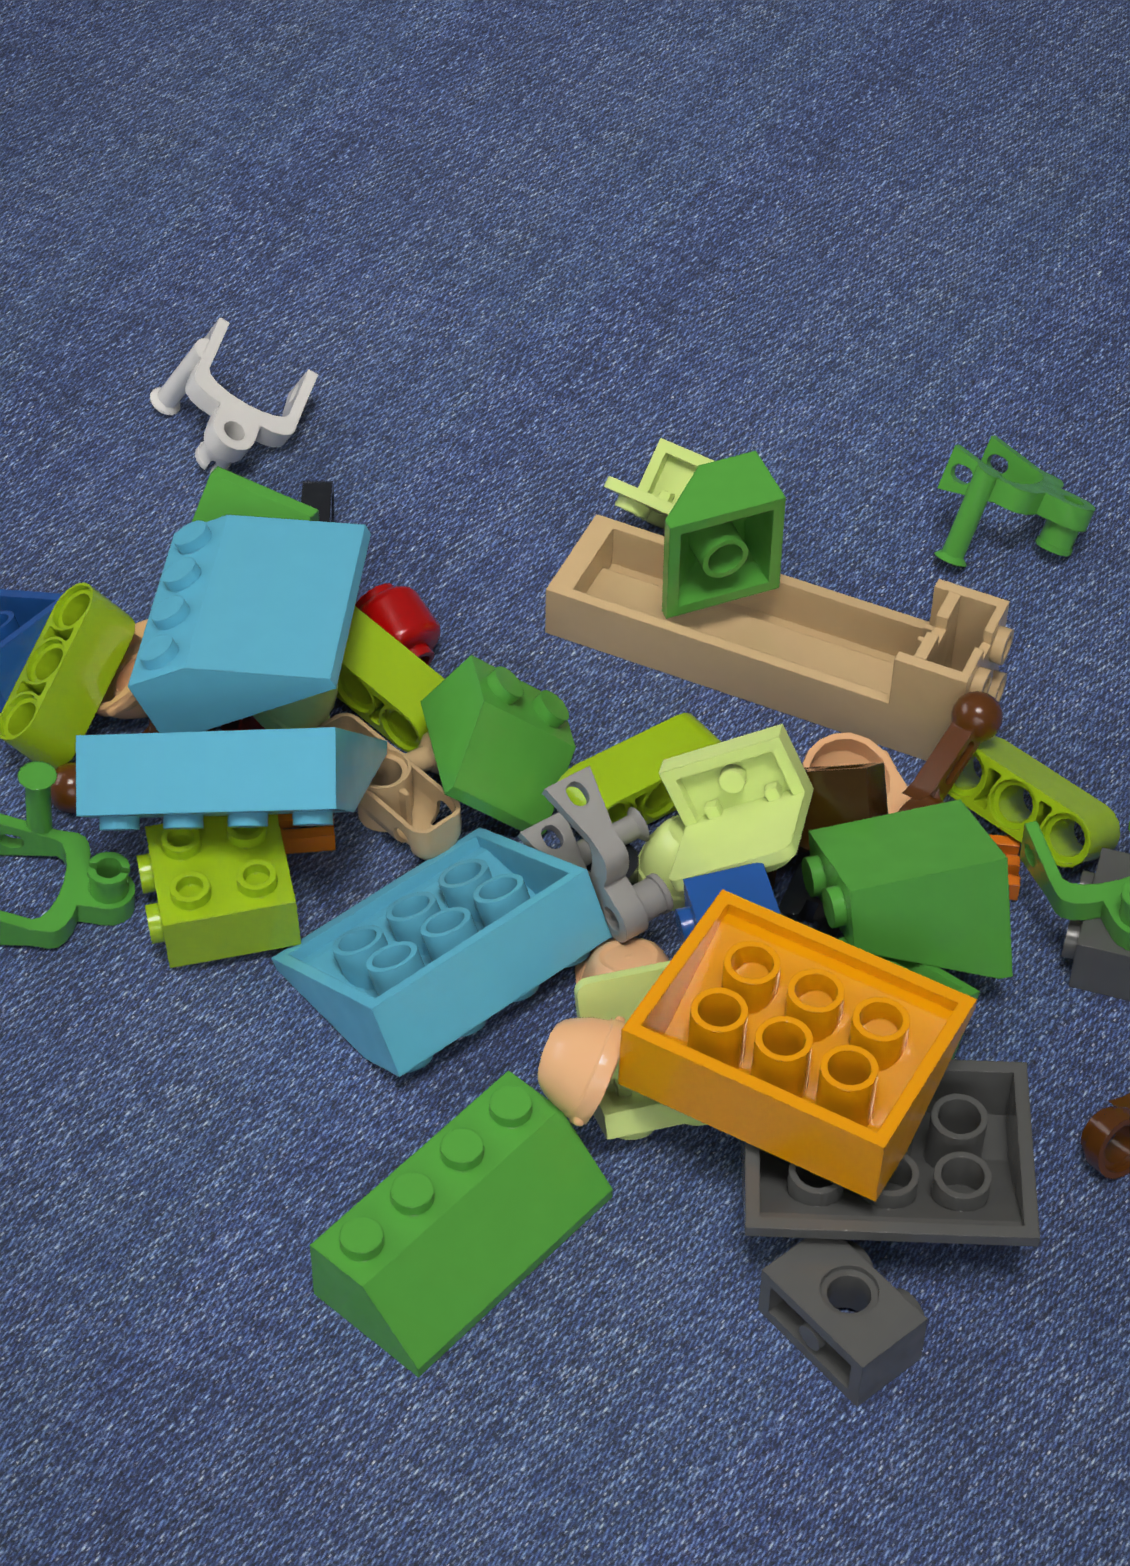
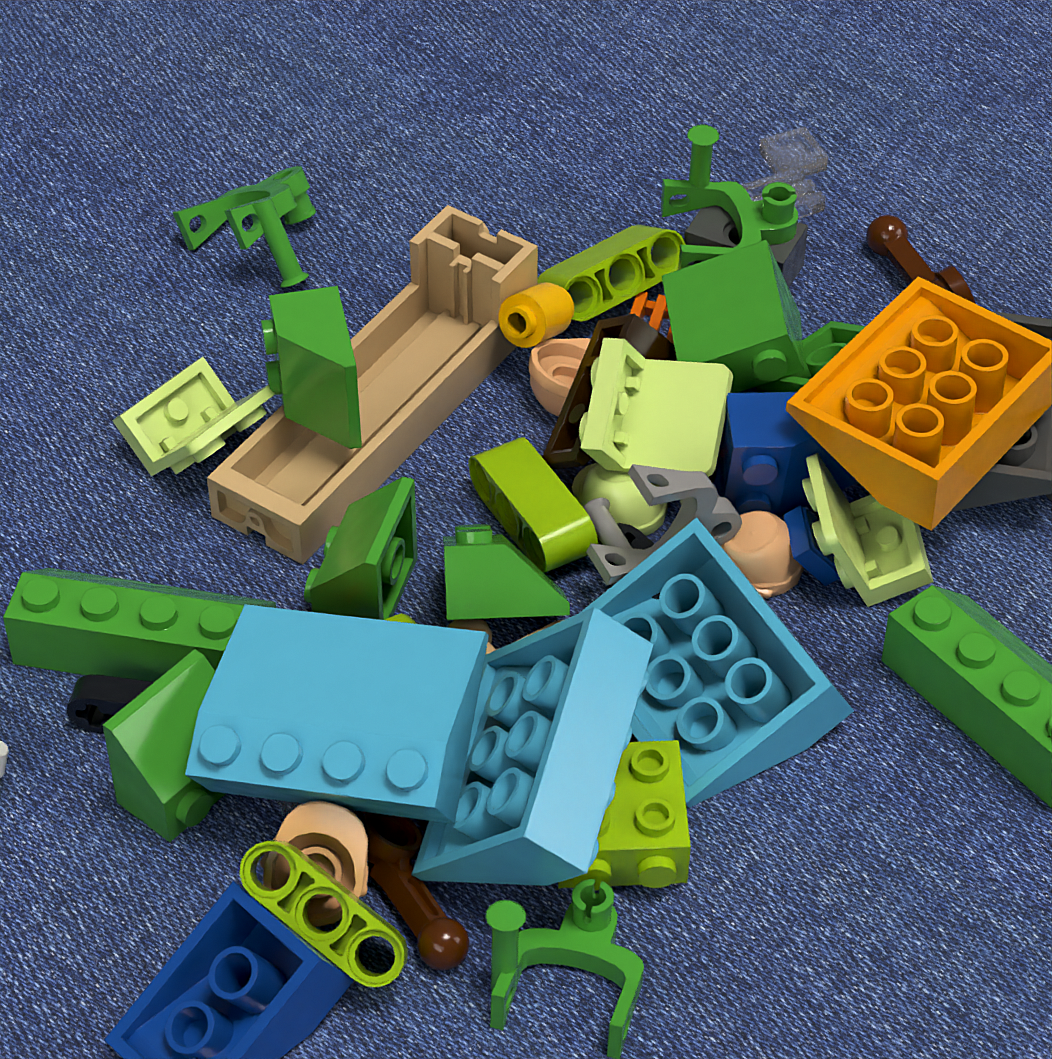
camera: 80 degrees left, 0 degrees up
light nougat hat [537,1016,626,1127] -> none
reddish brown piece [899,691,1003,812] -> none
none -> bright green slope [3,568,276,682]
none -> bright green slope [304,477,418,620]
none -> yellow brick [498,282,574,348]

